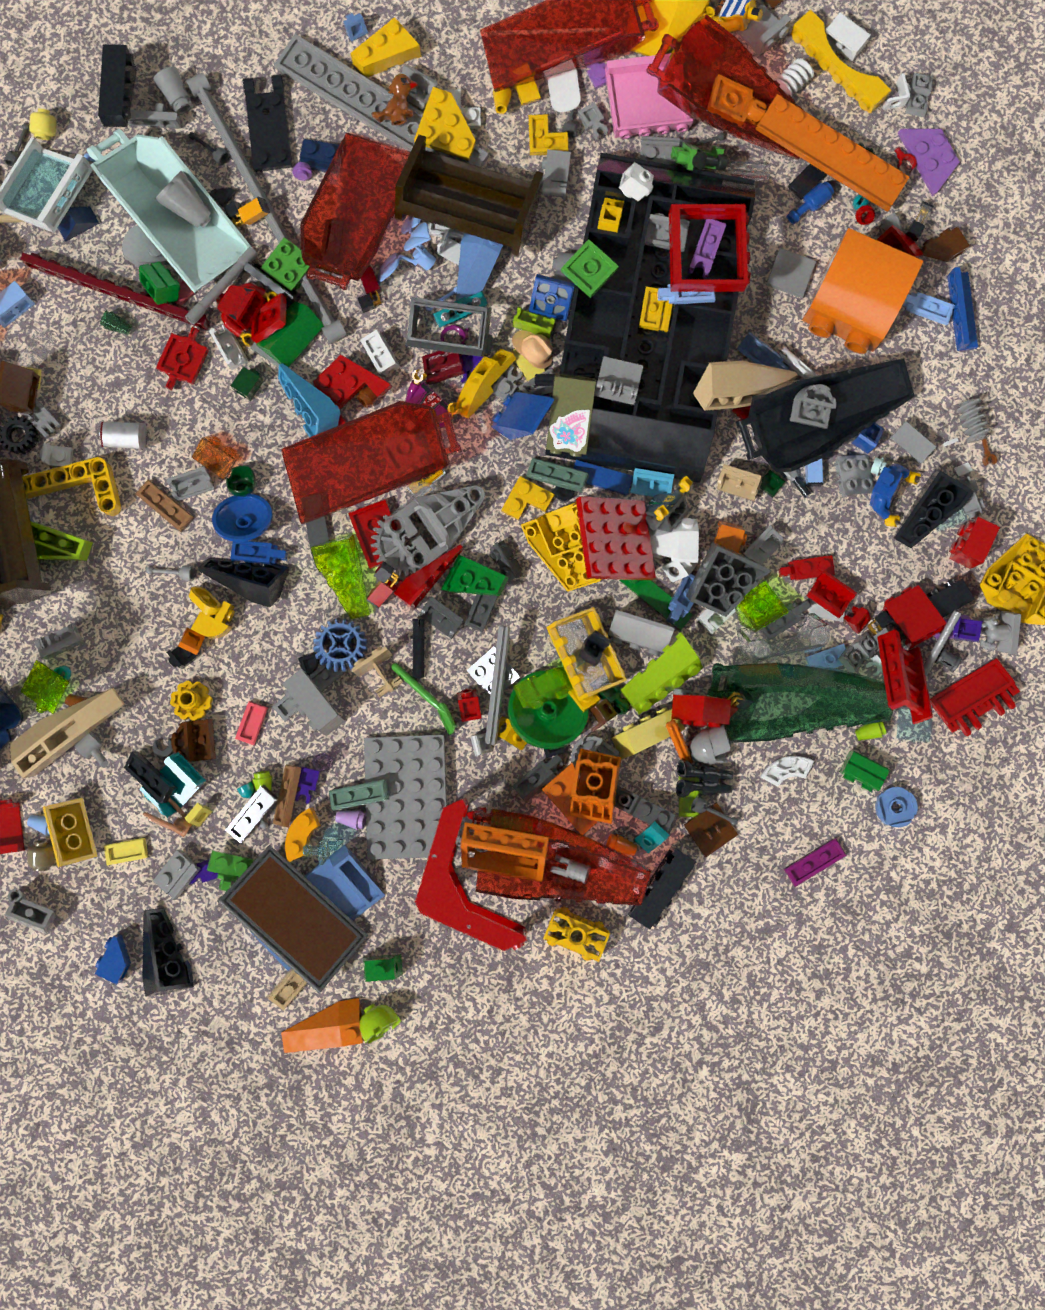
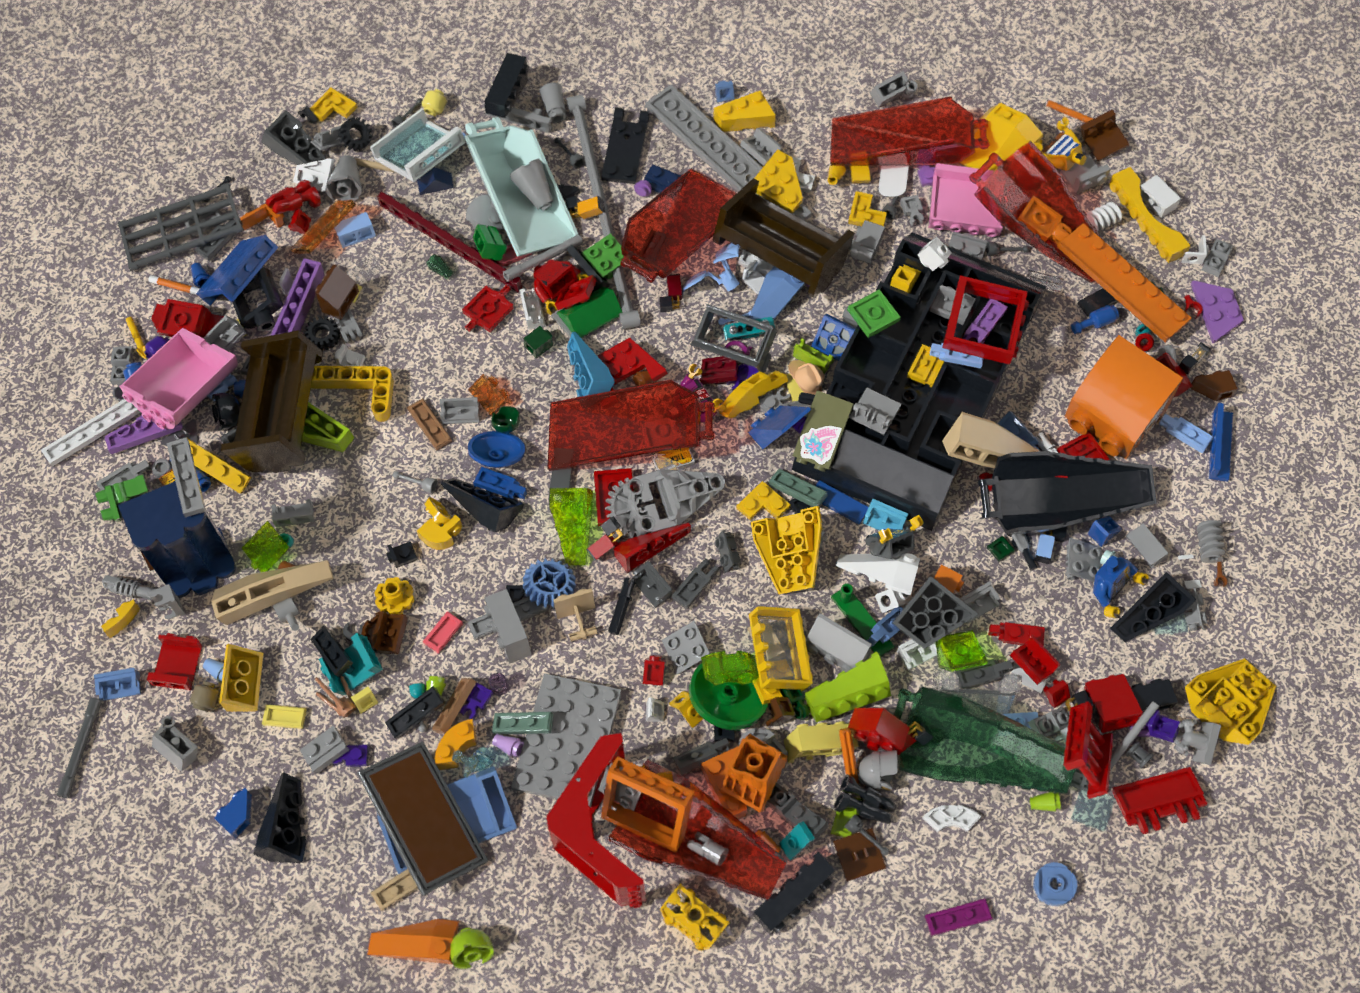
camera: 20 degrees right, 20 degrees down
flat silver piece [99,421,147,449] -> none
orange tile [178,628,205,655] -> none
bright green hinge [207,850,253,891] -> none
white hinge [360,329,401,375] -> none
green torso [363,954,403,982] -> none
dark orange animal [371,74,418,126] -> none
bright green piece [391,663,456,735] -> none
green wing [441,554,509,596] -> none
light grey axle [485,625,510,745] -> none
plate [576,496,656,580] -> none
black bracket [578,630,610,667] -> none
hips [671,142,728,171] -> none
tan hinge [717,464,762,502] -> none
light grey tile [766,248,816,298] -> none
light grey slope [790,384,836,428] -> none
green brick [839,751,890,793] -> none
red brick [949,517,1000,569] -> none
none -> red wing [1057,431,1110,461]

